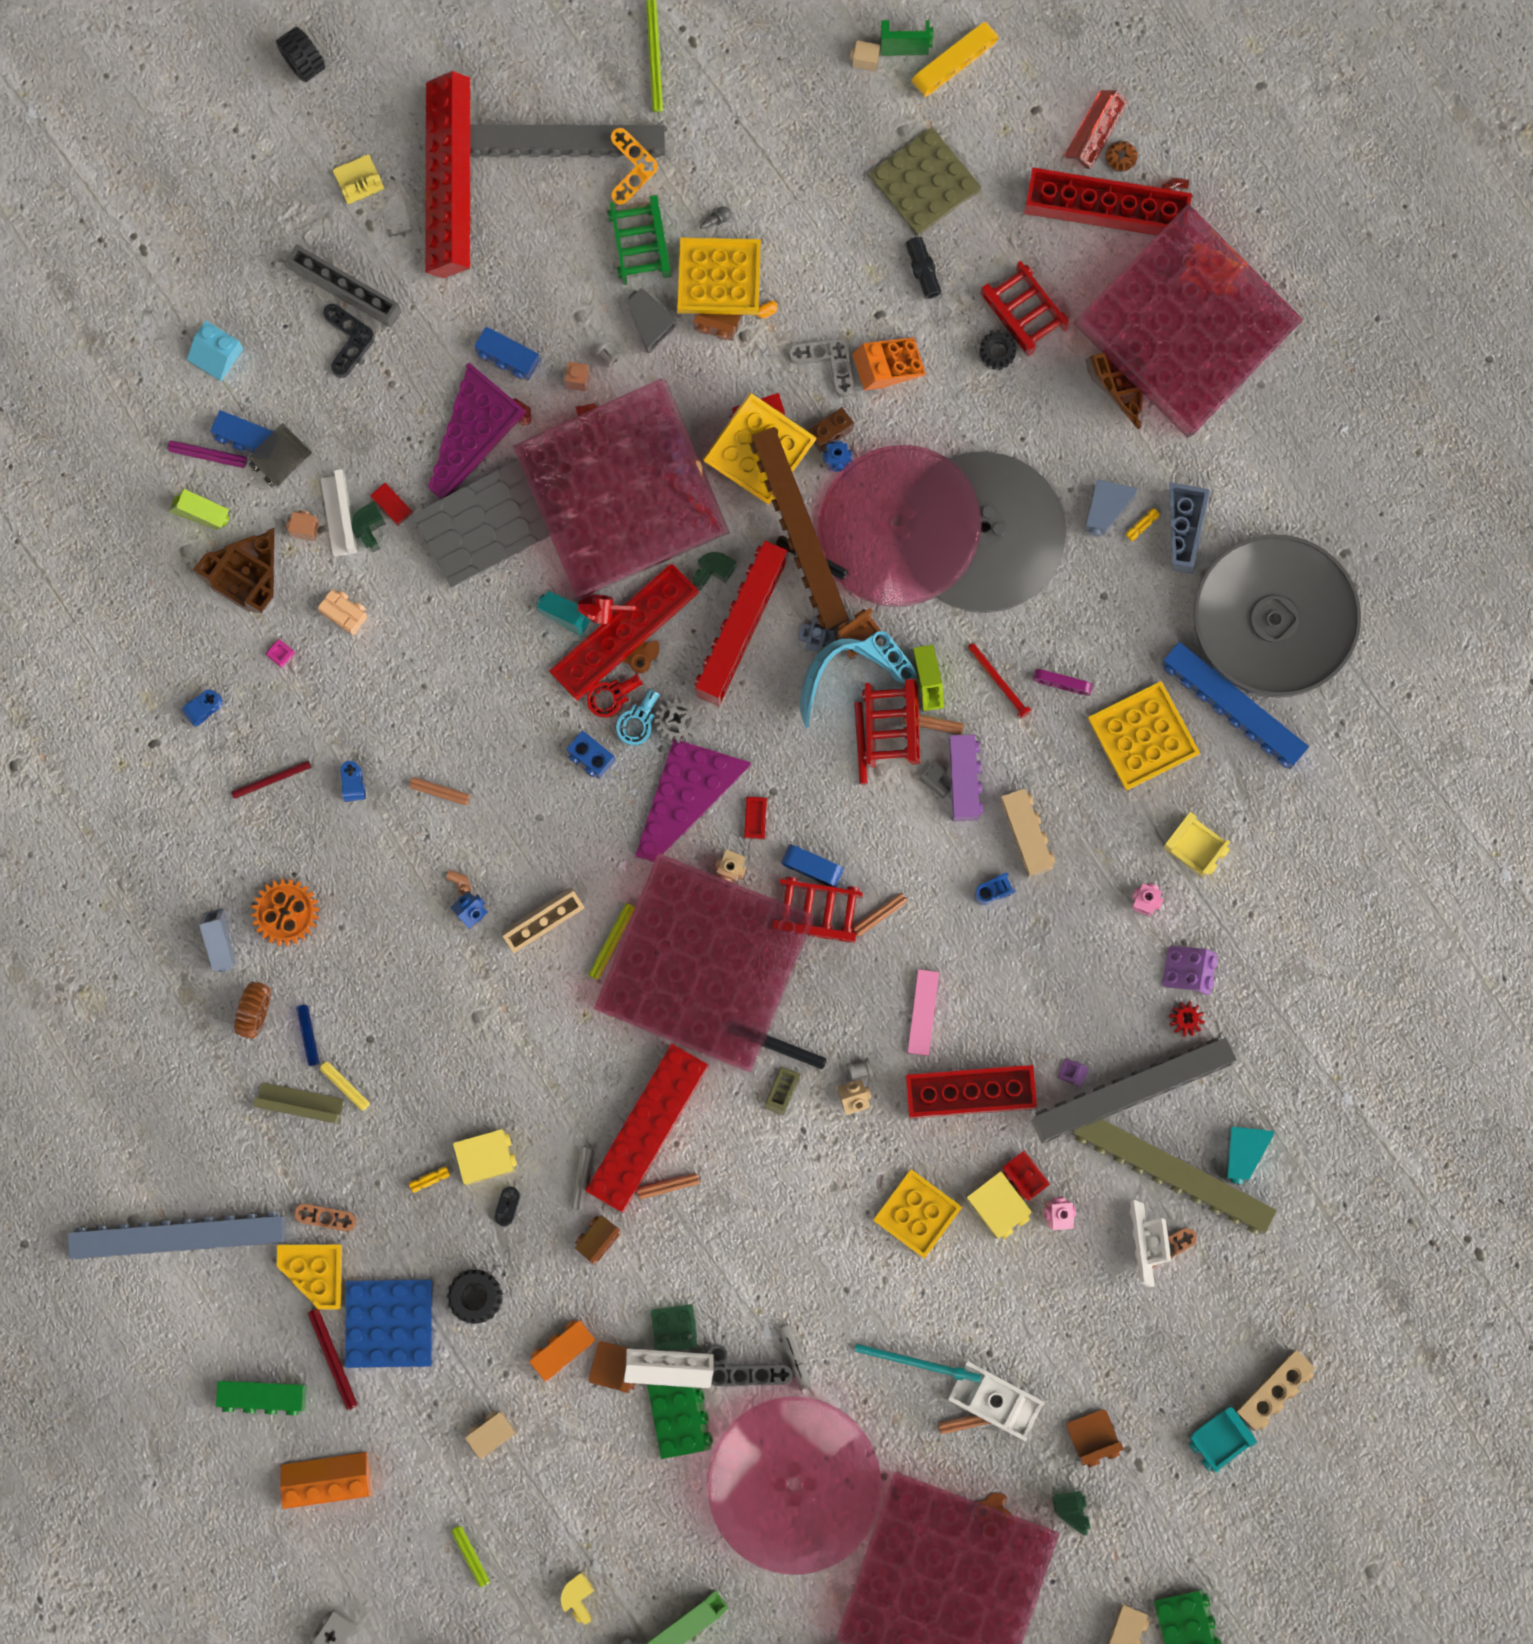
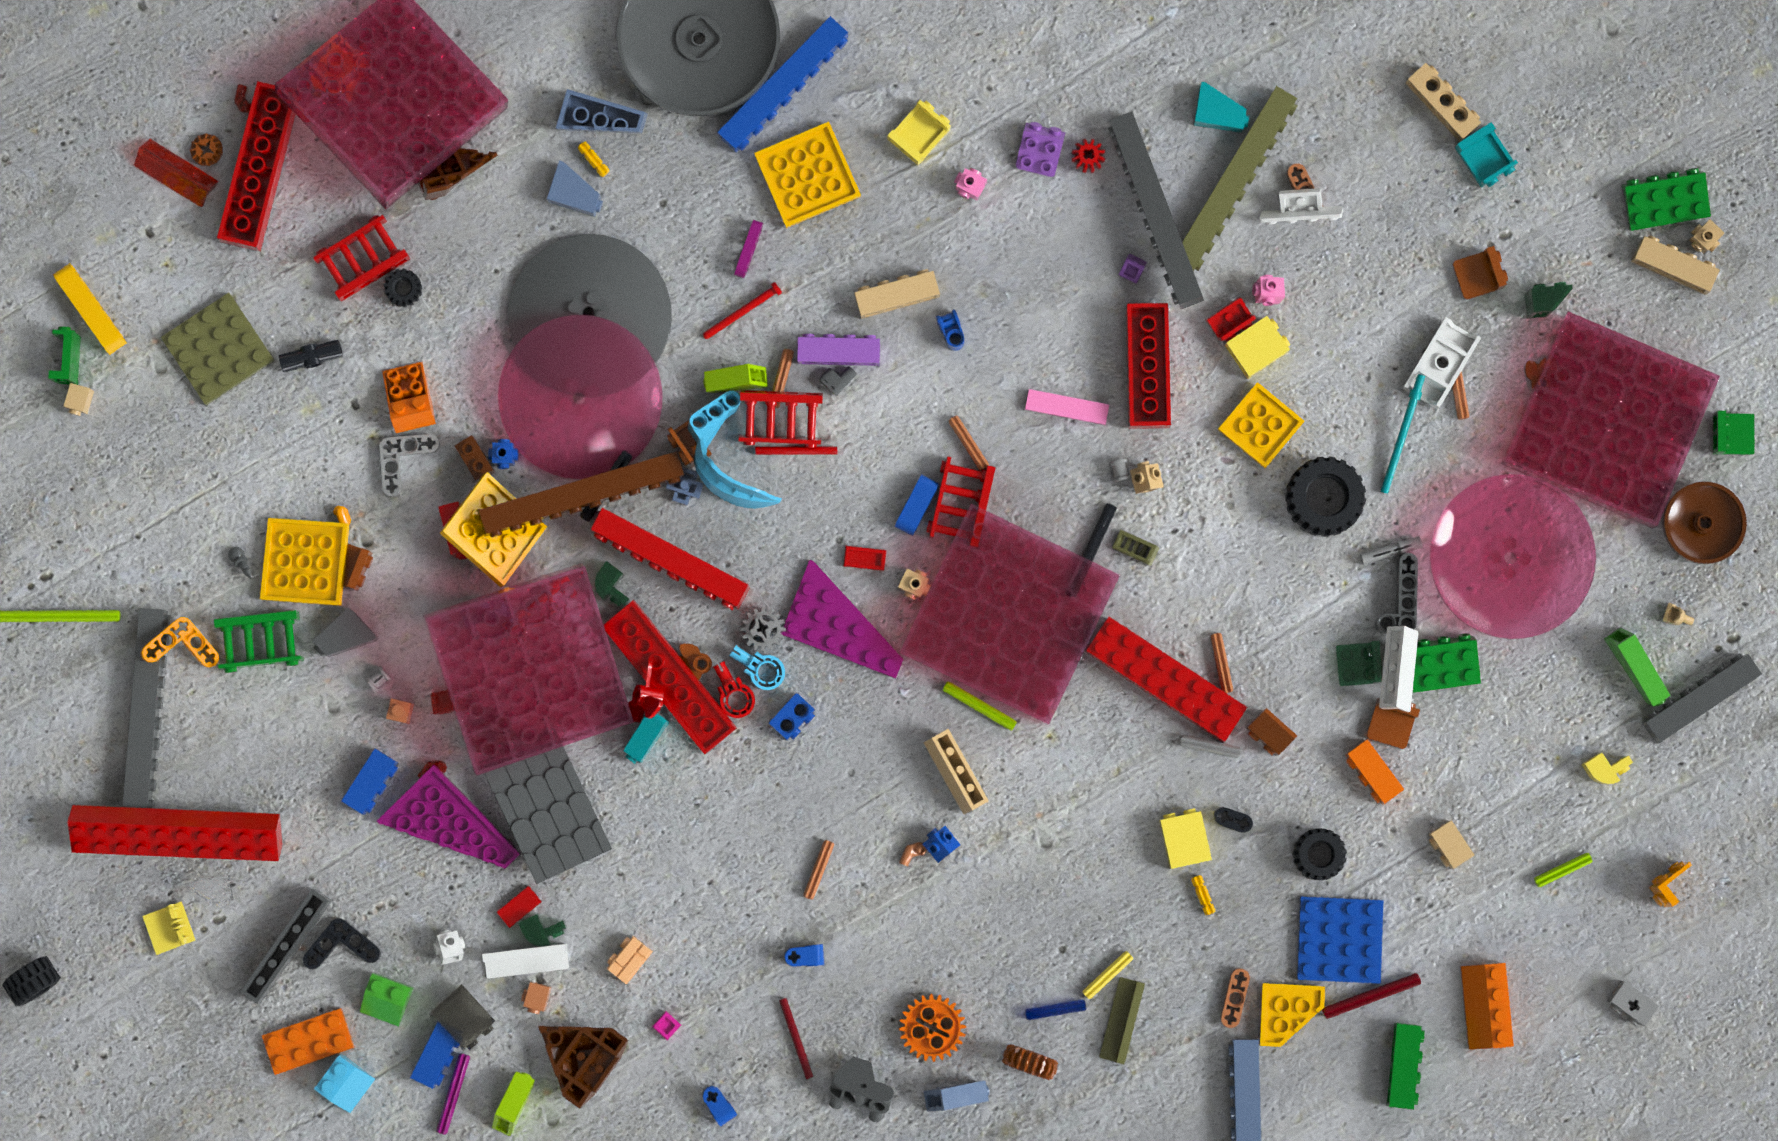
camera: 90 degrees left, 5 degrees up
none -> orange plate [262,1008,355,1075]
none -> bright green slope [360,973,414,1027]
none -> white brick [433,930,465,965]
none -> dark grey piece [829,1056,894,1122]
none -> black tyre [1285,456,1366,537]

